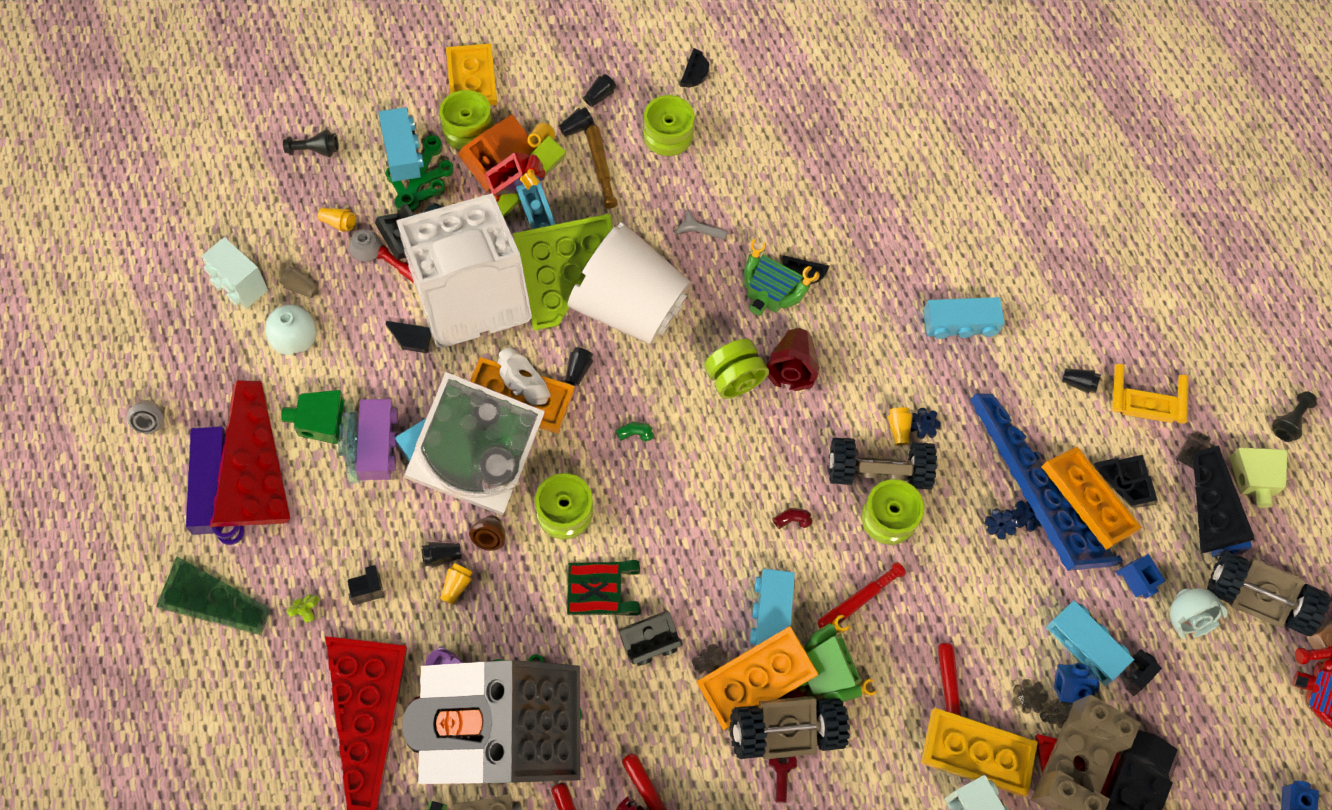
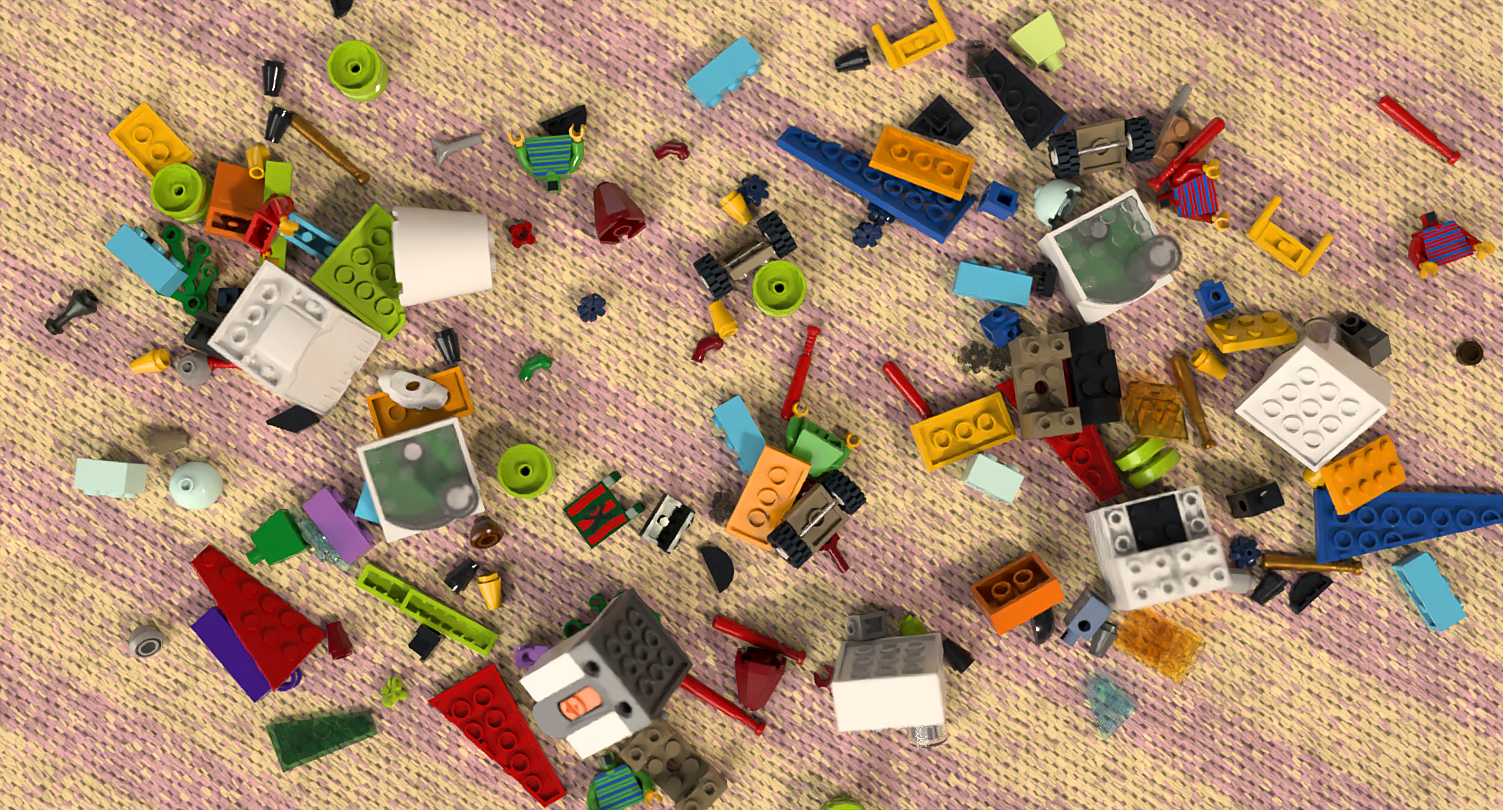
camera: 35 degrees left, 20 degrees up
lime wheel [704,338,769,399] -> none
none -> dark red cone [326,621,353,660]
none -> lime slope [355,561,499,657]
none -> red plate [509,221,536,248]
none -> dark blue plant [577,293,606,322]
none -> dark red arm [652,141,690,161]
none -> black tile [699,546,734,593]
none -> yellow cone [708,300,738,339]
none -> clear piece [1037,189,1182,326]

